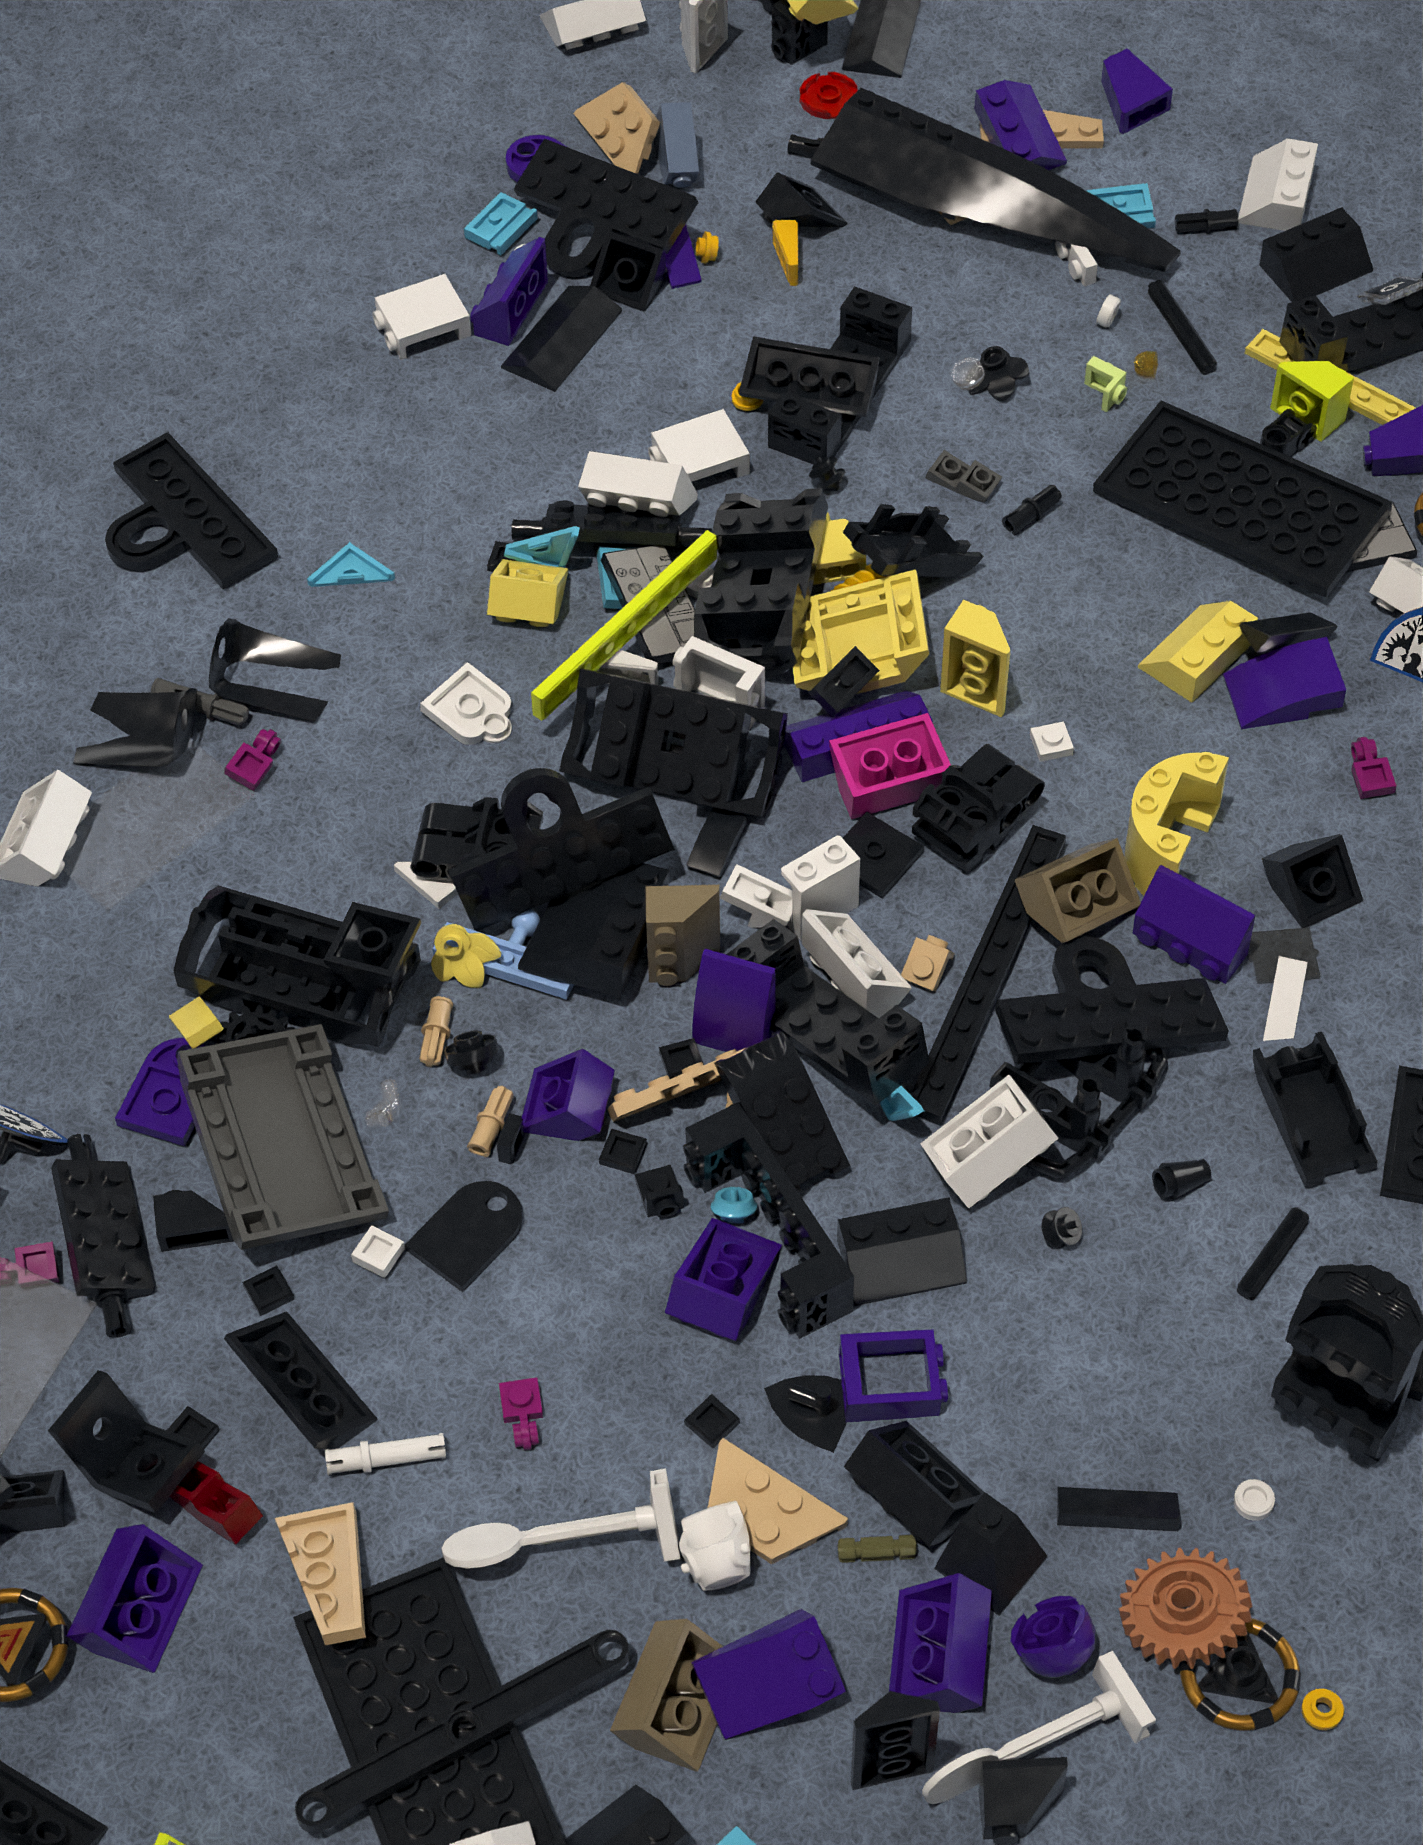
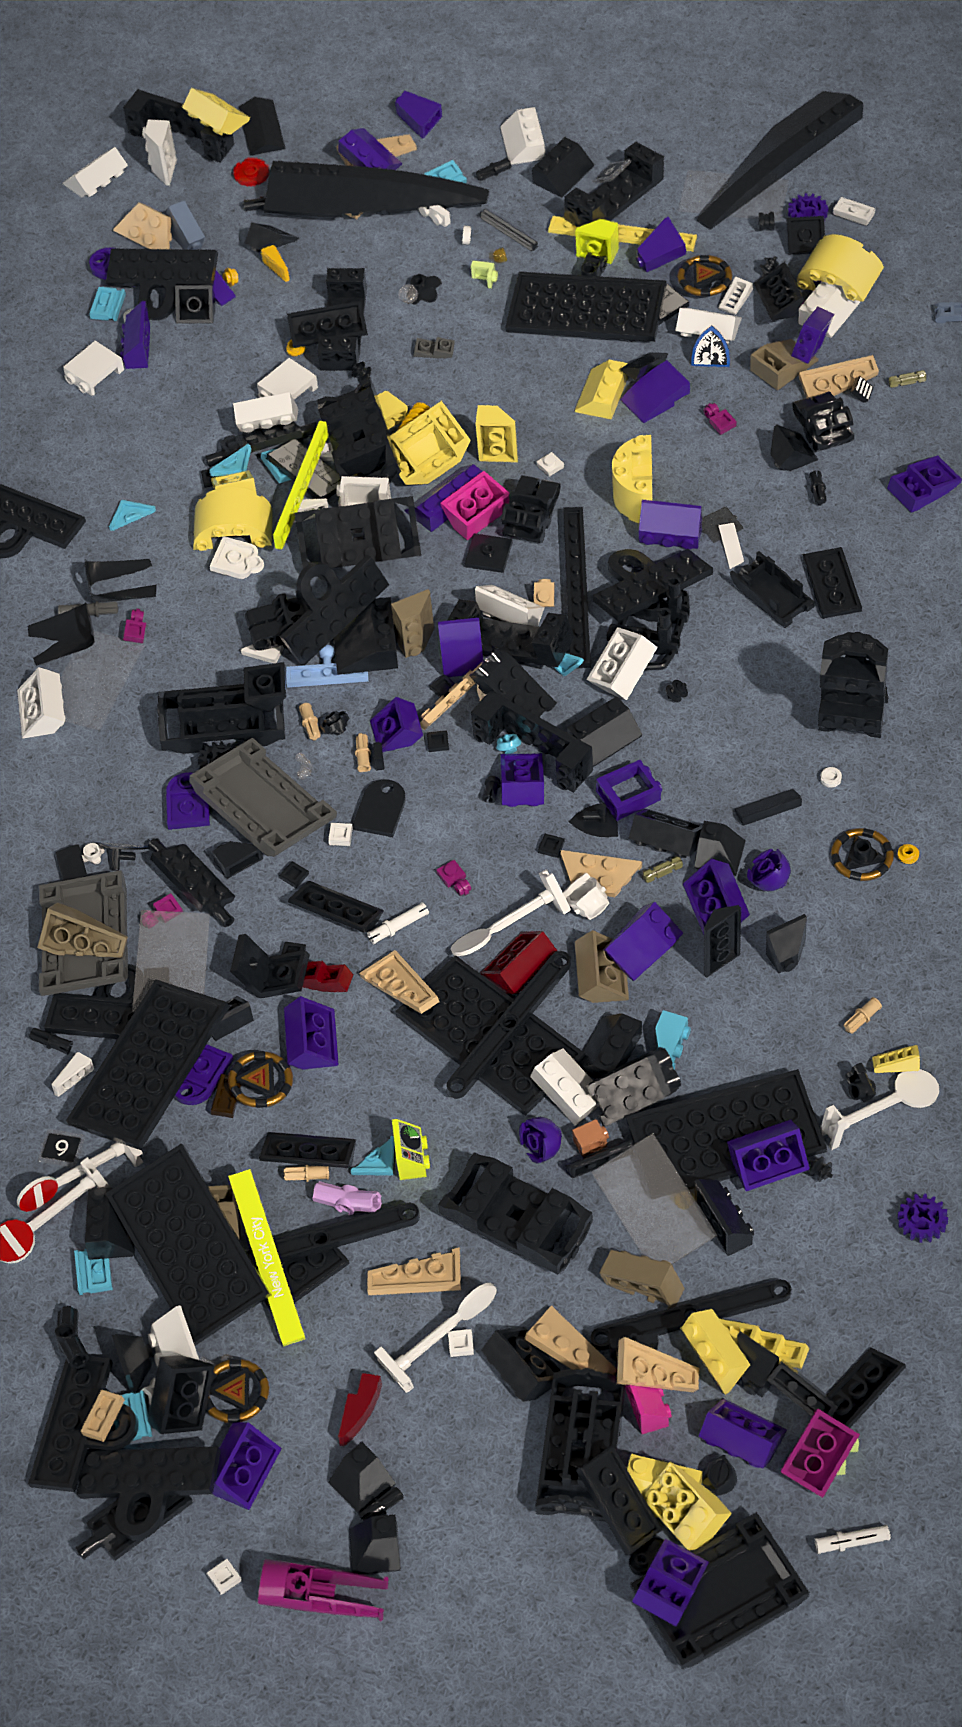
camera: 20 degrees left, 0 degrees up
light yellow tile [169,996,224,1049] -> none
light yellow plate [431,924,502,988] -> none
black slope [501,286,622,392] -> none
black bracket [635,1165,684,1218] -> none
black slope [686,807,748,879] -> none
white slope [720,864,793,928] -> none
white panel [781,836,860,941] -> none
black plate [809,646,880,717] -> none
black piece [843,504,984,578] -> none
white piece [922,1651,1156,1804] -> none
black axle [1002,485,1062,535] -> none
dark tan slope [1015,838,1141,943] -> none
nougat gear [1119,1548,1252,1669] -> none
black cone [1152,1159,1211,1200] -> none
black axle [1237,1207,1309,1301] -> none
black slope [1262,834,1364,929] -> none
none -> light yellow cylinder [193,487,272,551]
none -> dark red slope [480,931,558,994]
none -> black pin [482,776,501,803]

